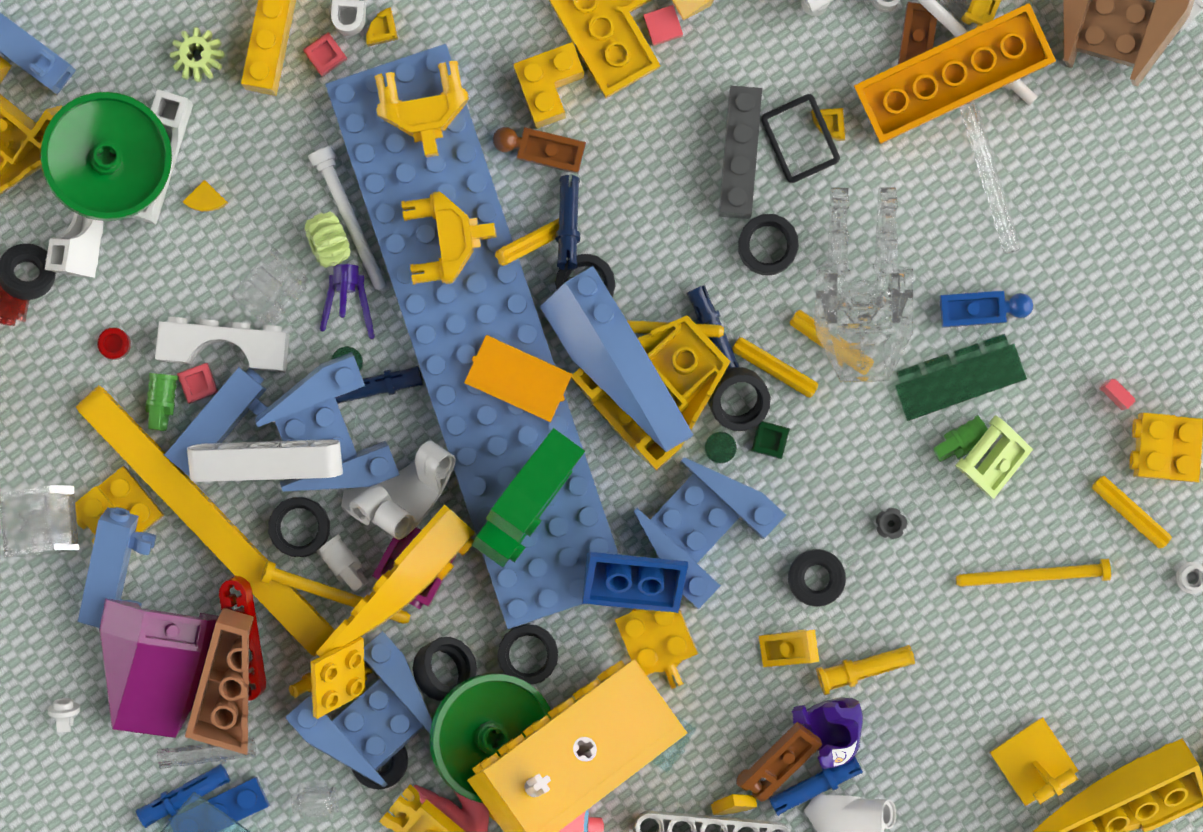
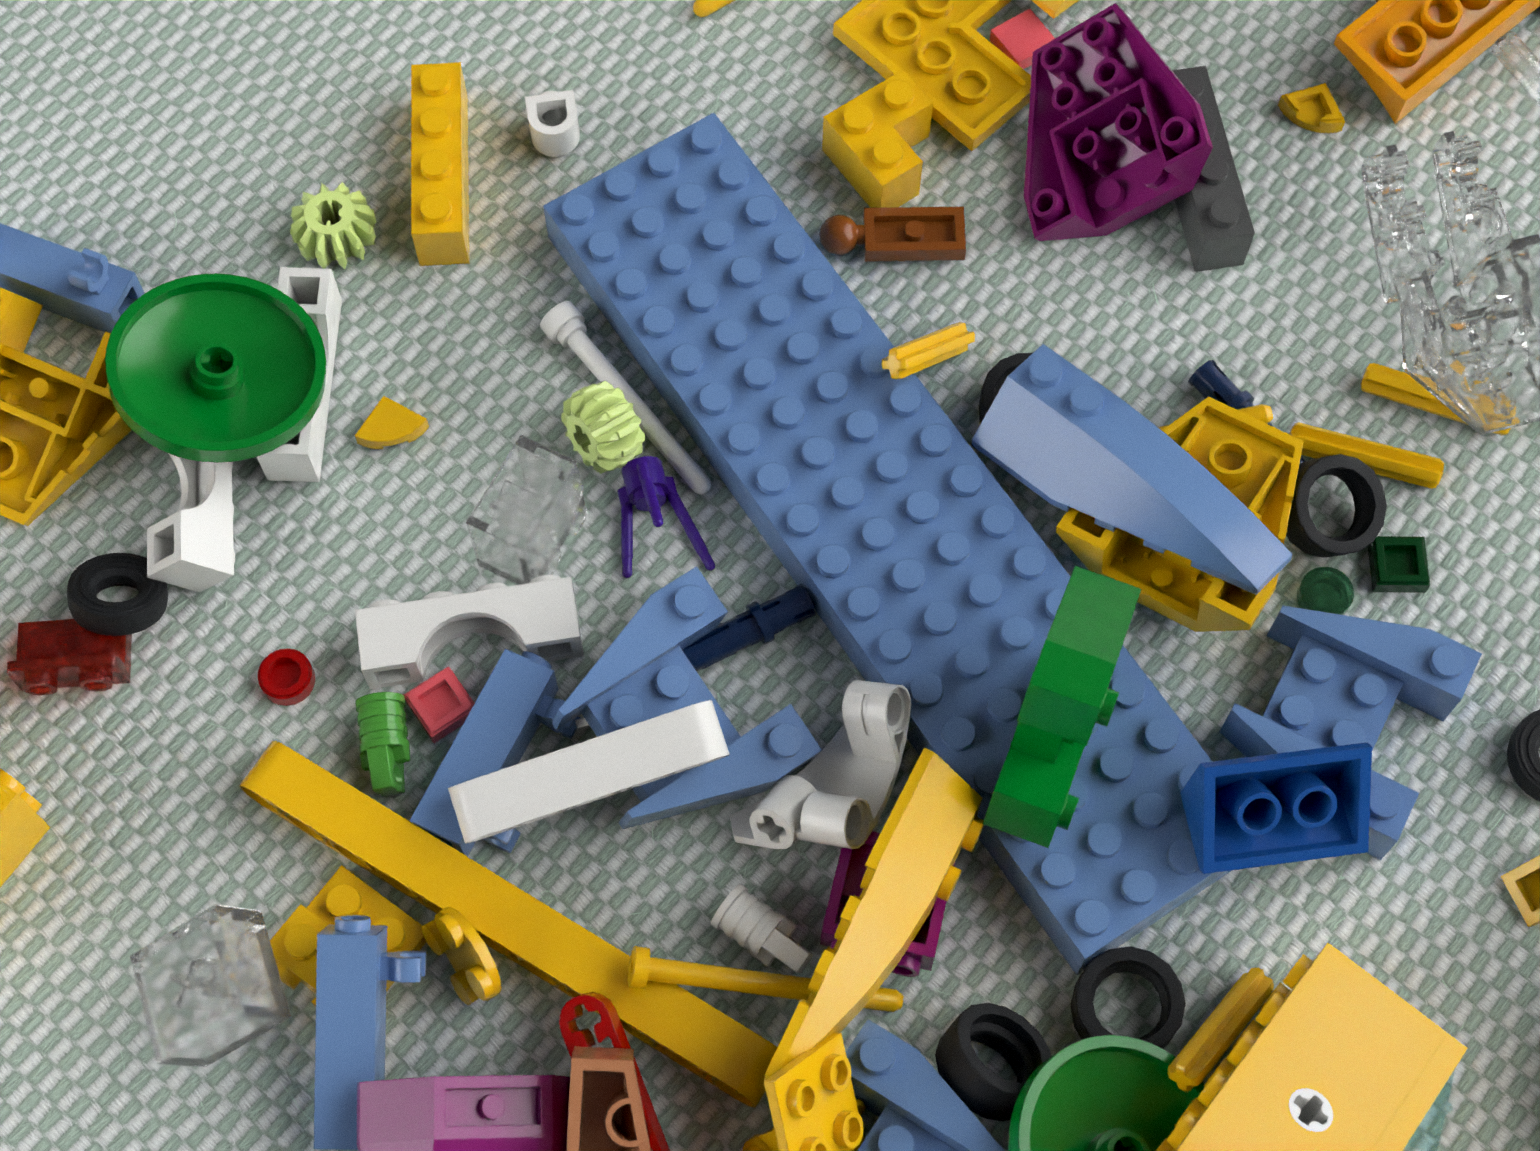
camera: 15 degrees left, 20 degrees down
black tyre [268,497,330,557] -> none
coral tile [303,32,347,77] -> none
yellow tile [366,7,398,47] -> none
yellow connector [374,61,469,158] -> none
yellow connector [401,191,497,285] -> none
light orange piece [464,335,573,423] -> none
dark blue pin [555,175,581,270] -> none
yellow plate [614,608,699,689] -> none
black tyre [738,214,799,275] -> none
black piece [761,94,840,183] -> none
none -> yellow piece [422,907,501,1005]
none -> magenta wedge [1024,3,1213,241]
none -> yellow axle [1168,967,1274,1091]

